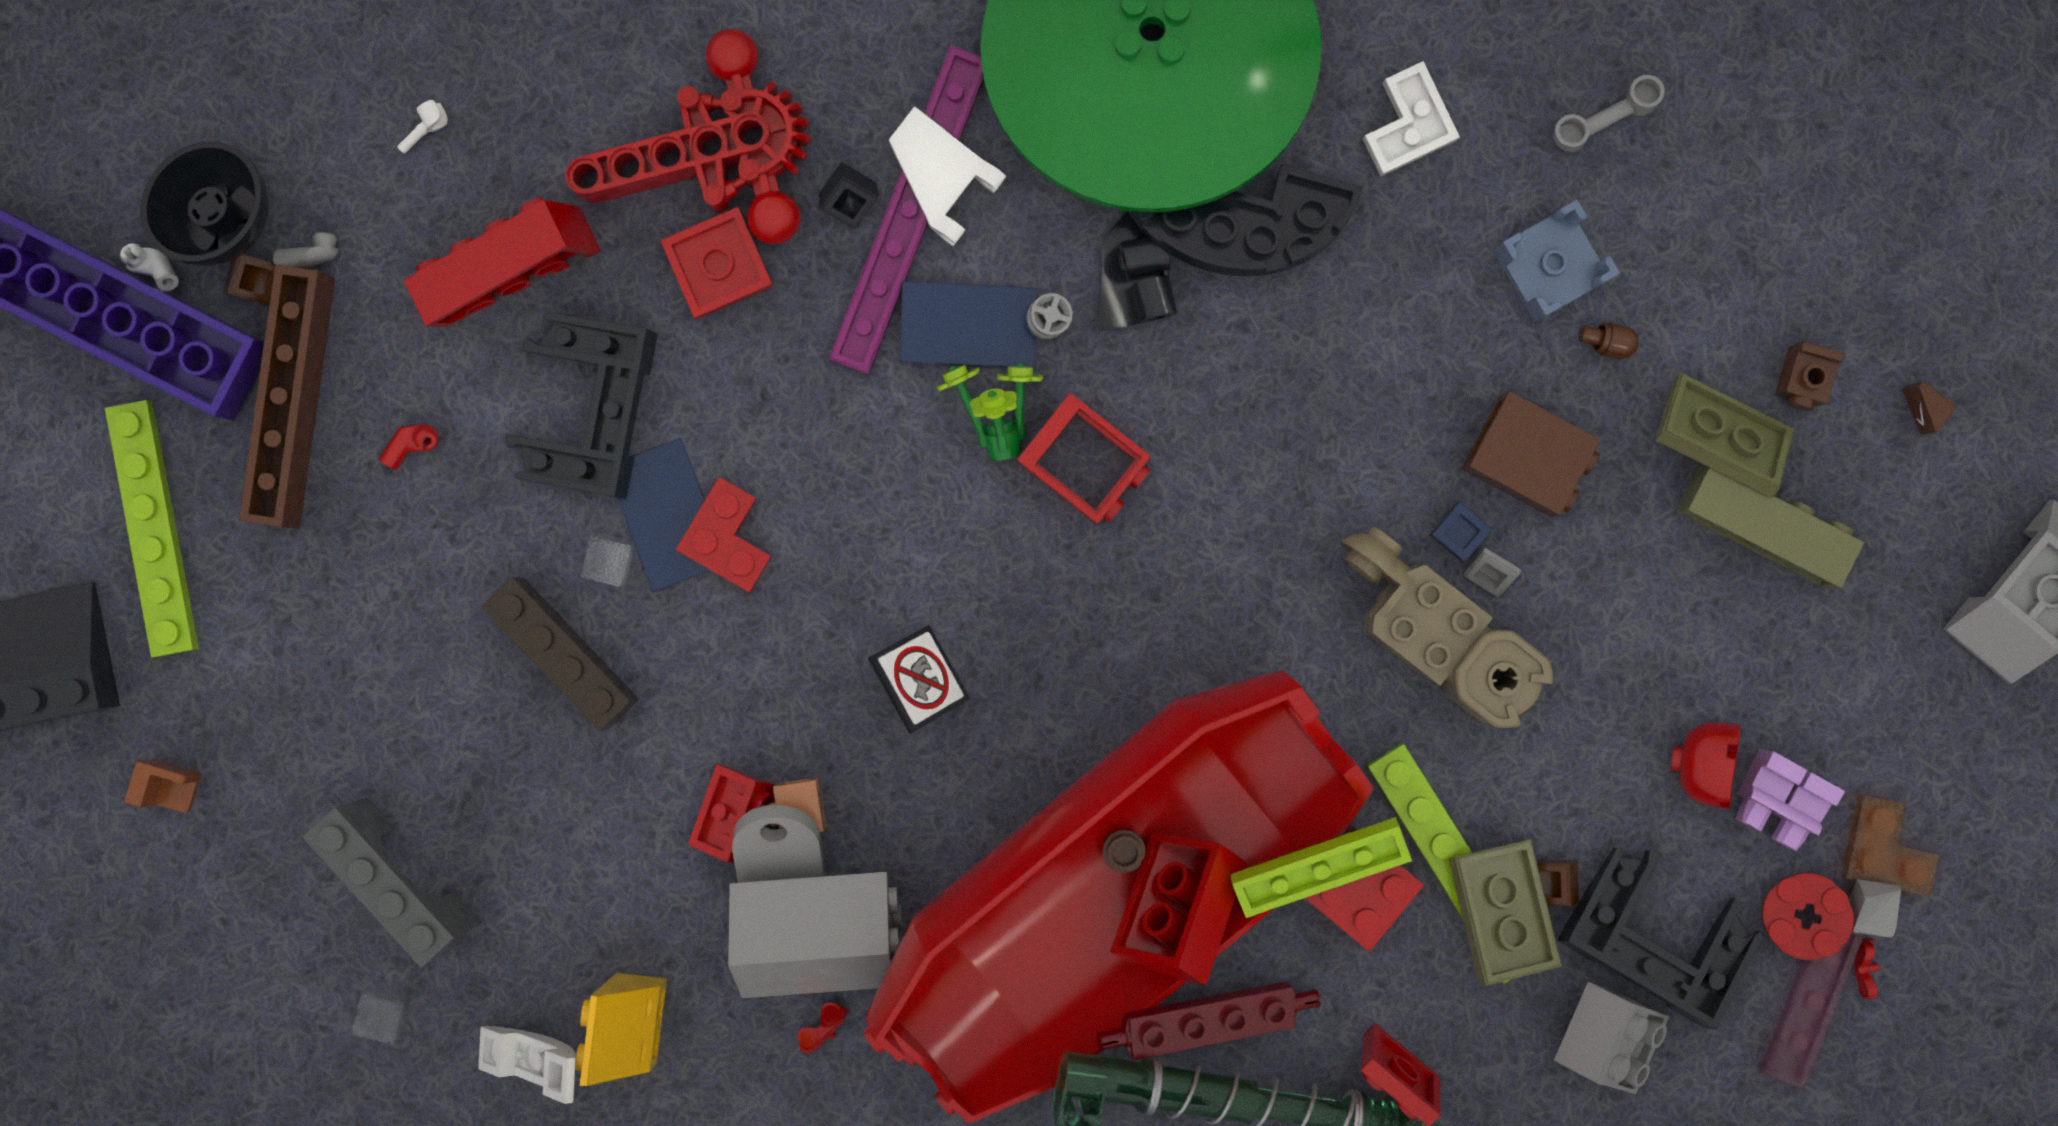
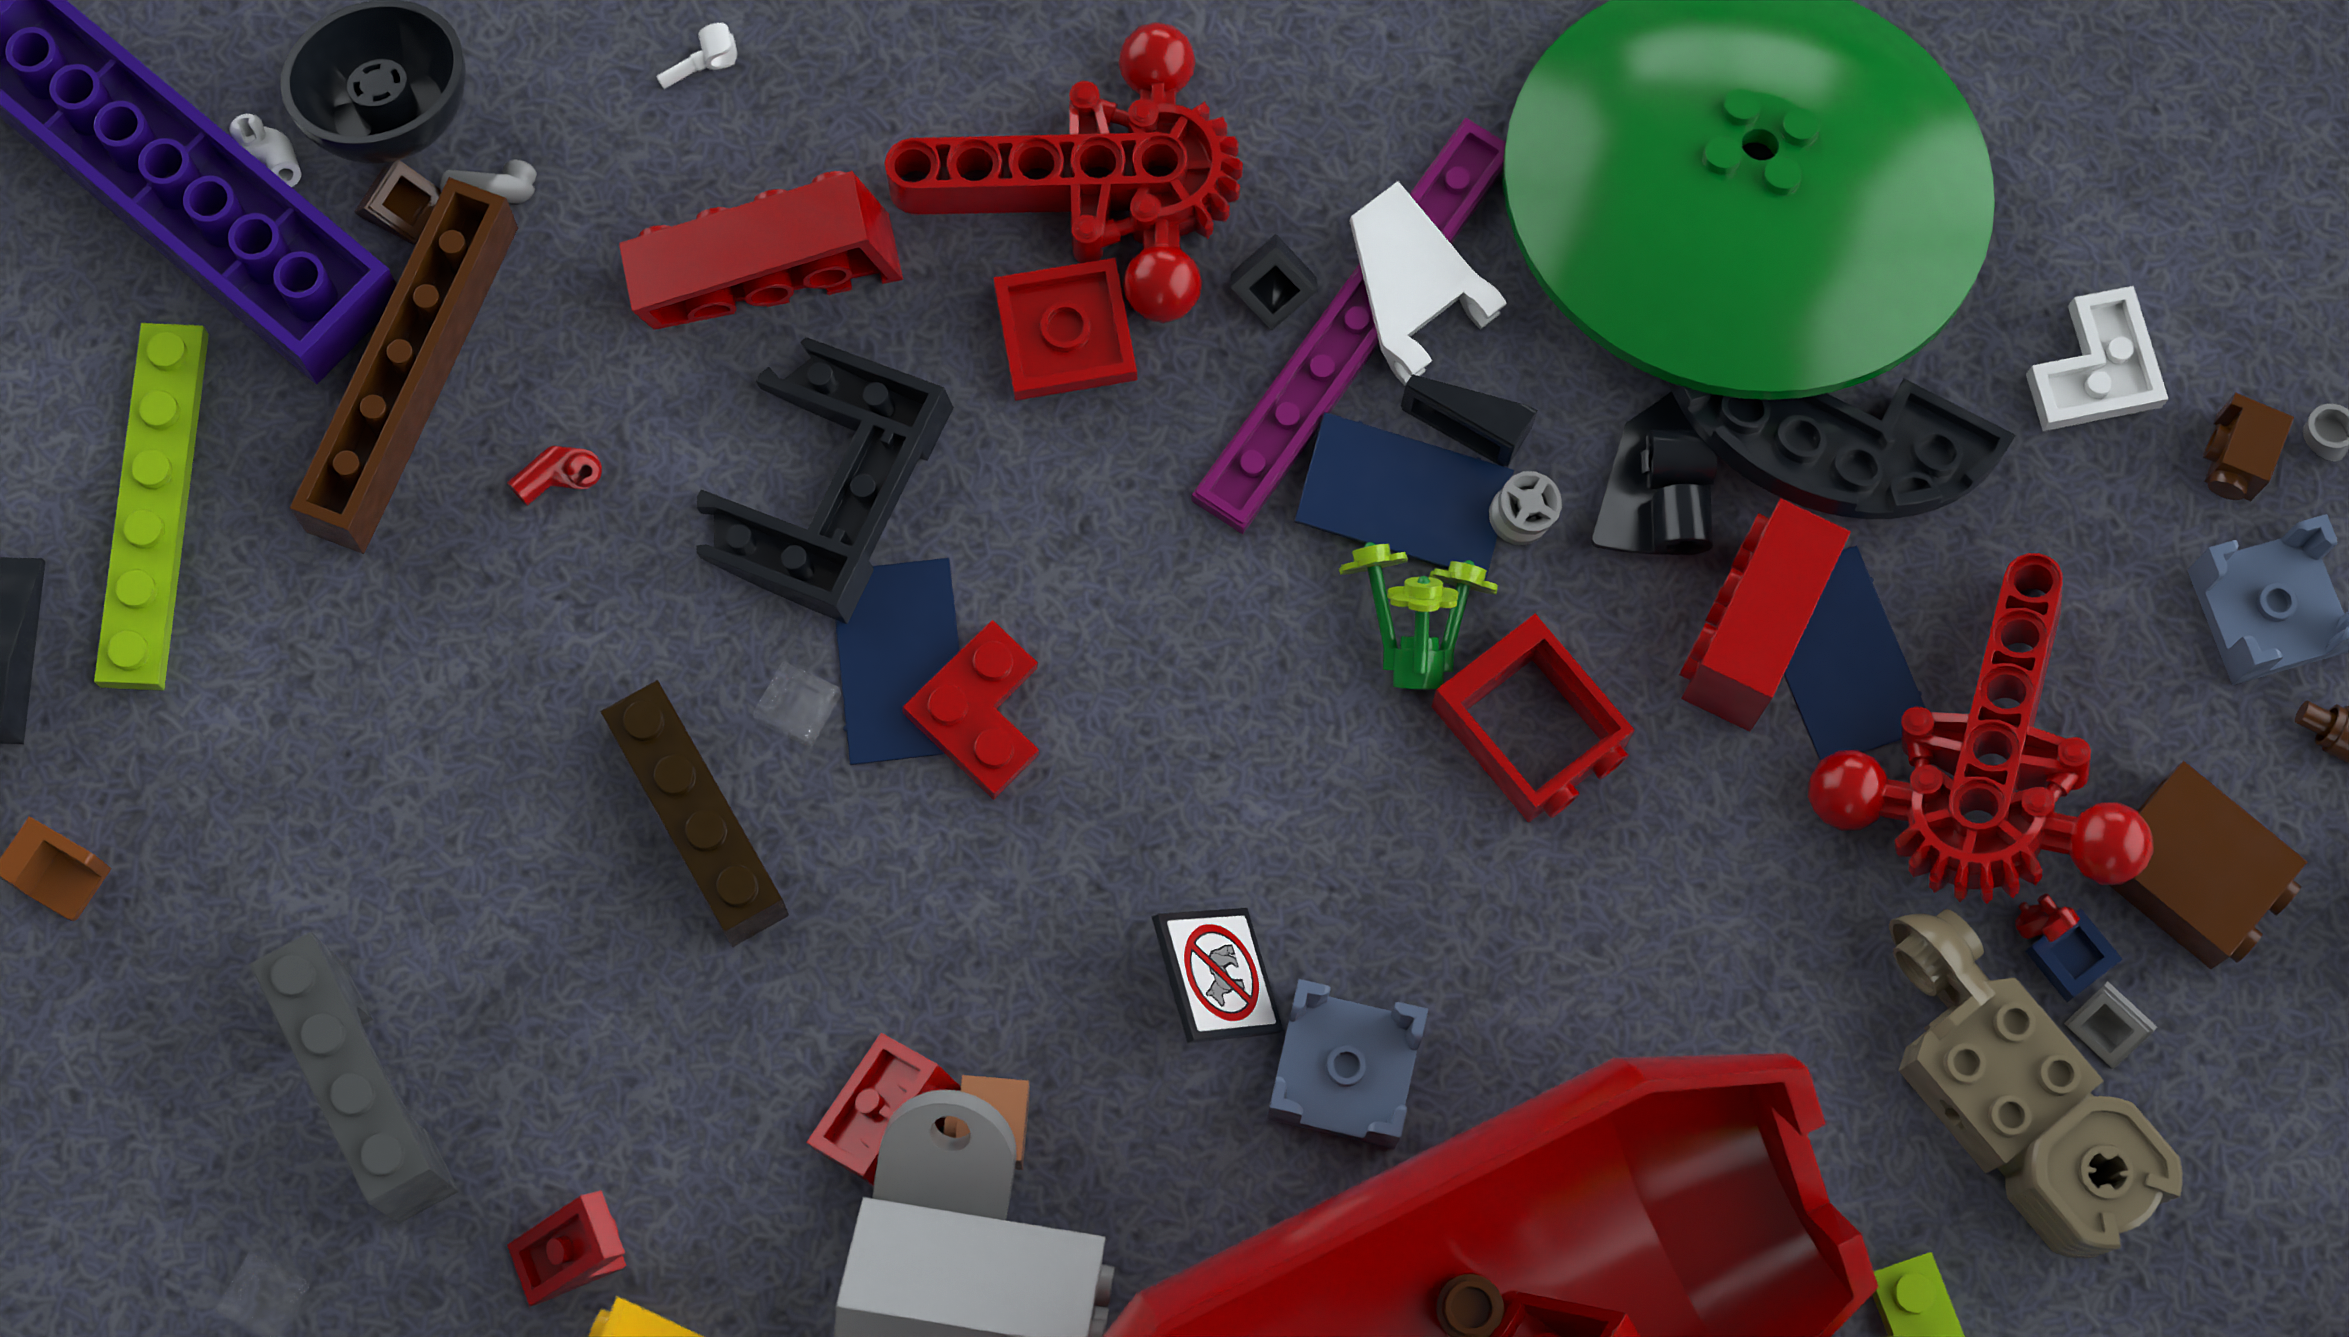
camera: 10 degrees right, 15 degrees down
none -> red slope [507,1190,626,1307]
none -> sand blue panel [1267,979,1428,1149]
none -> black slope [1401,374,1538,467]
none -> red brick [1679,498,1851,732]
none -> dark blue window [1784,546,1926,761]
none -> red piece [1808,553,2153,904]
none -> red piece [2015,893,2080,942]
none -> reddish brown brick [2203,392,2294,501]

